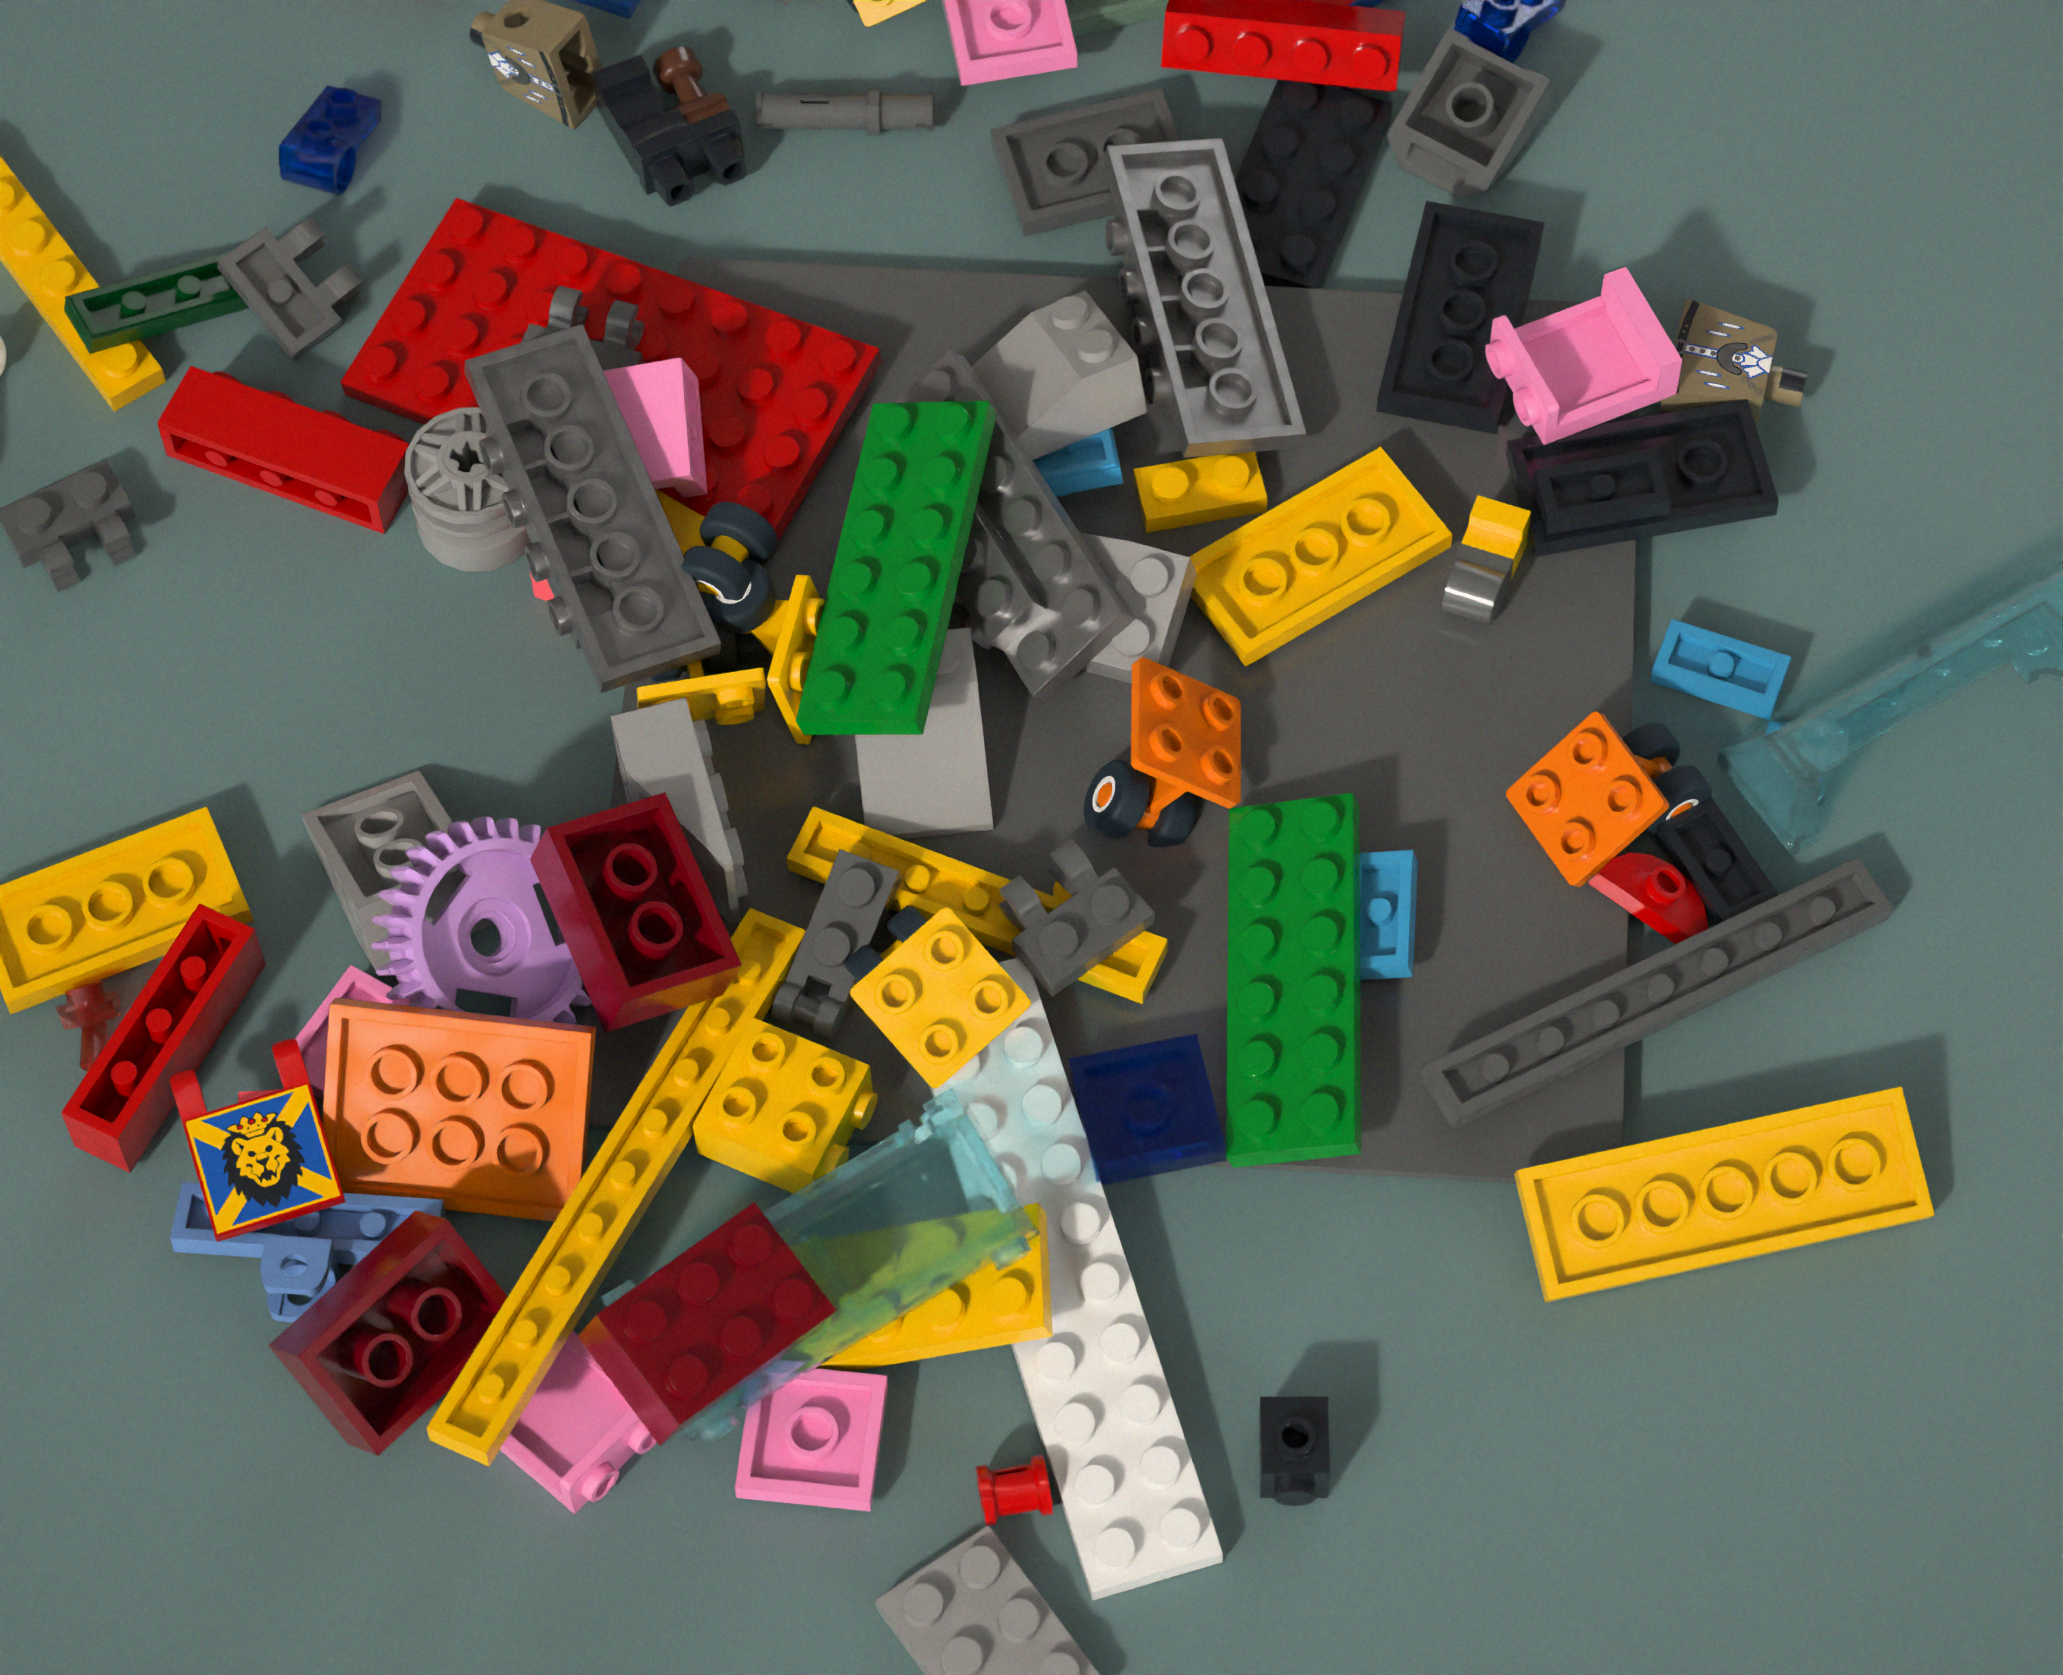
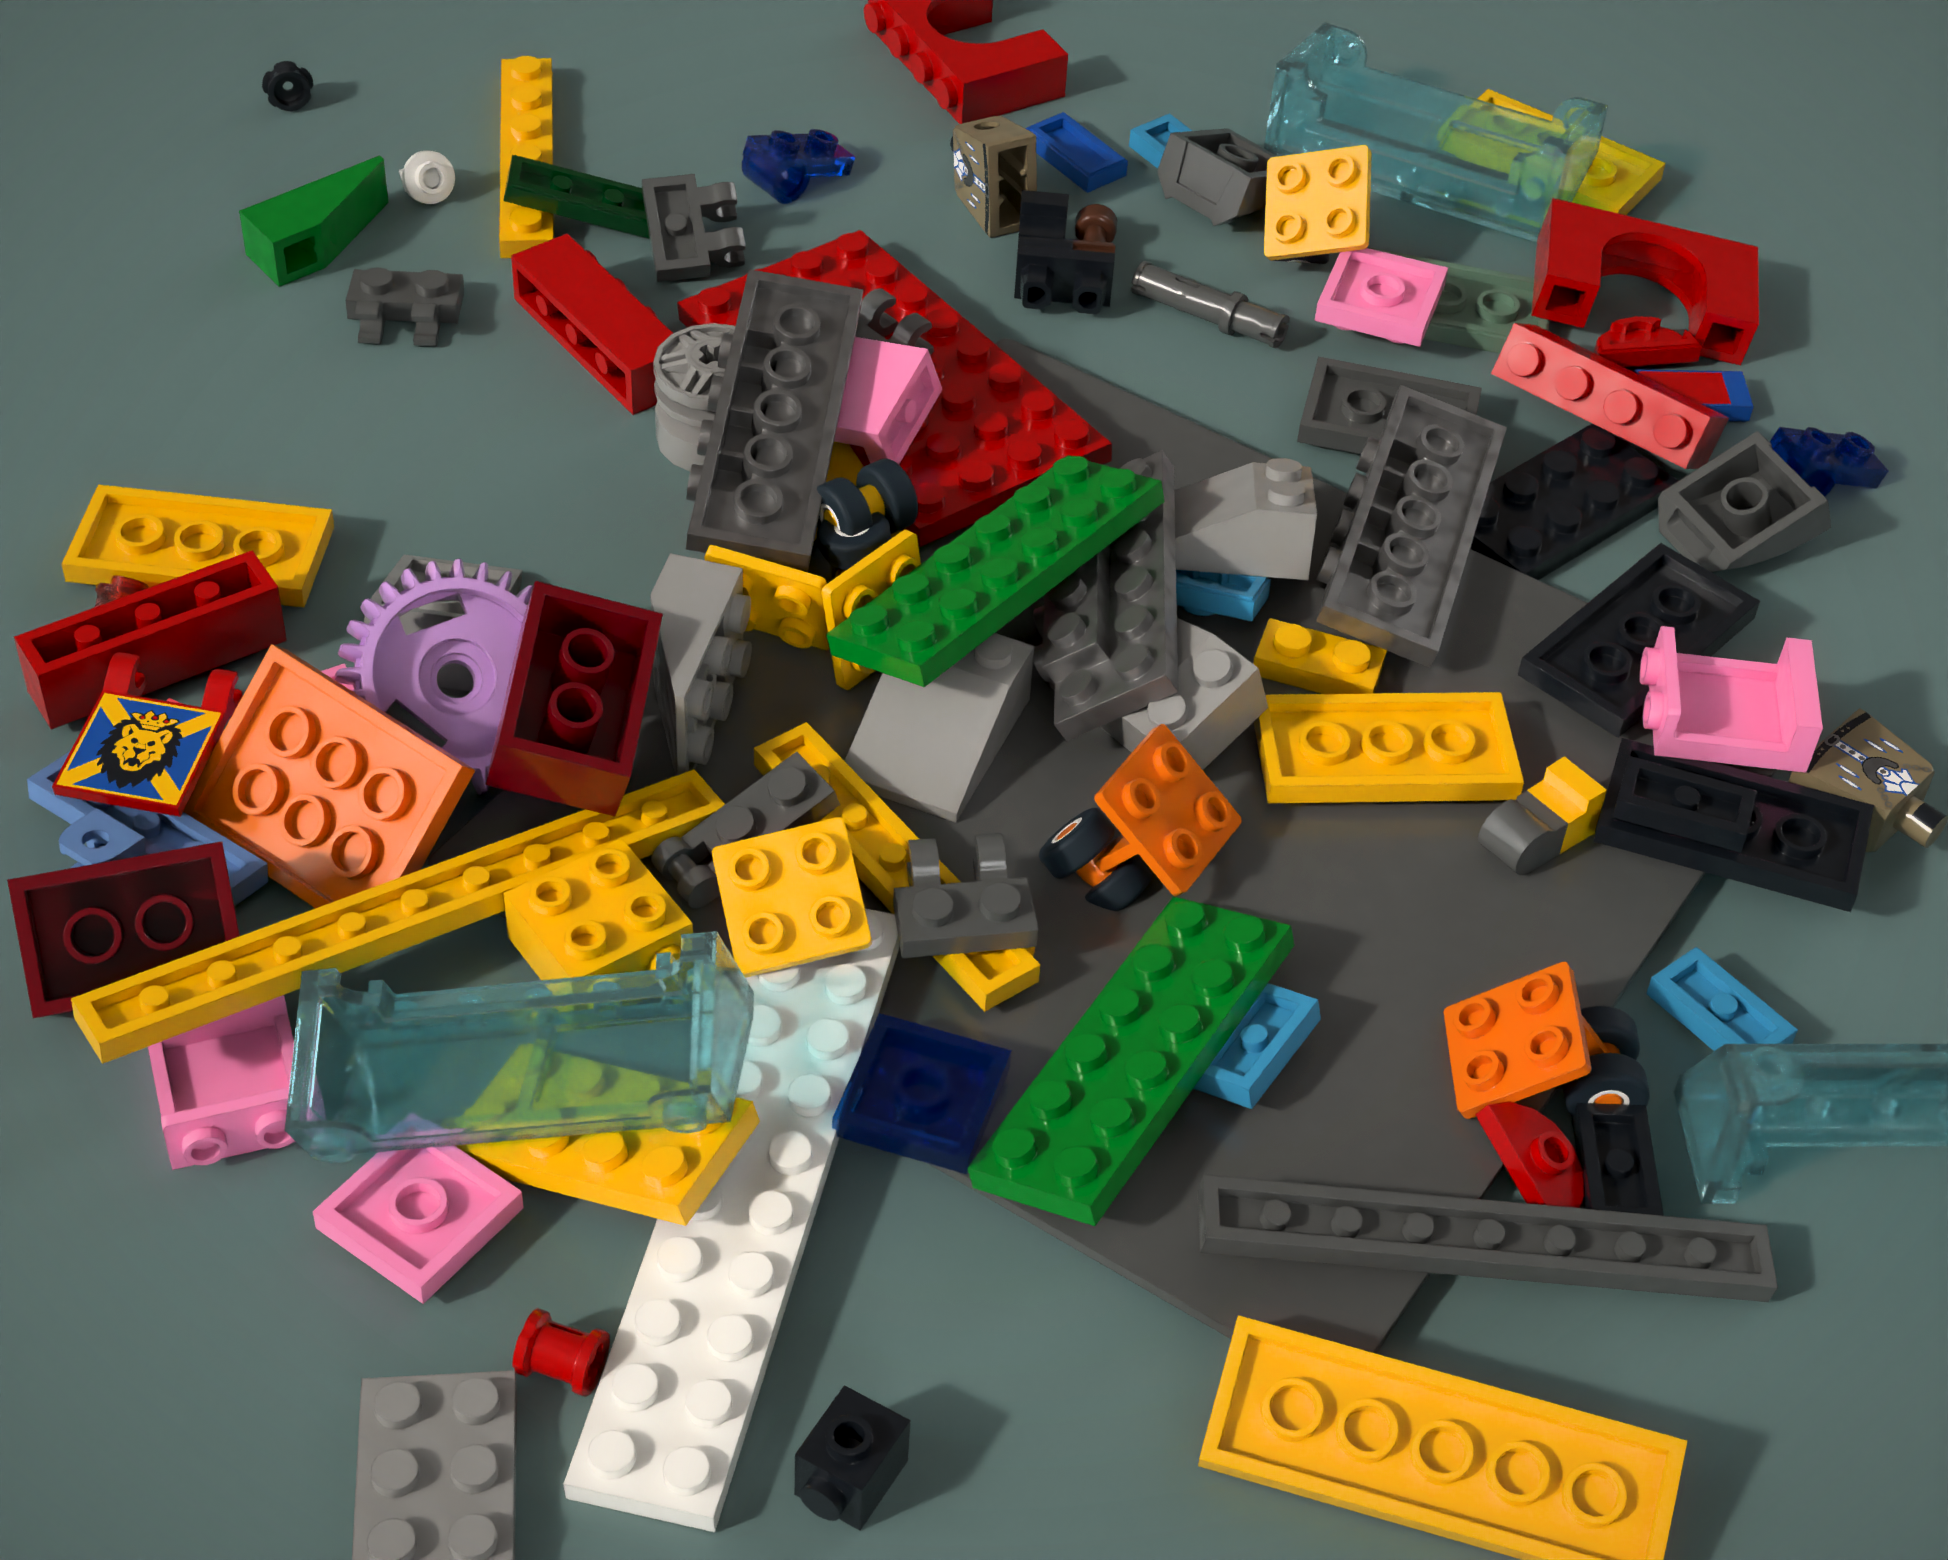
camera: 25 degrees right, 15 degrees down
dark red brick [578,1202,837,1446] -> none

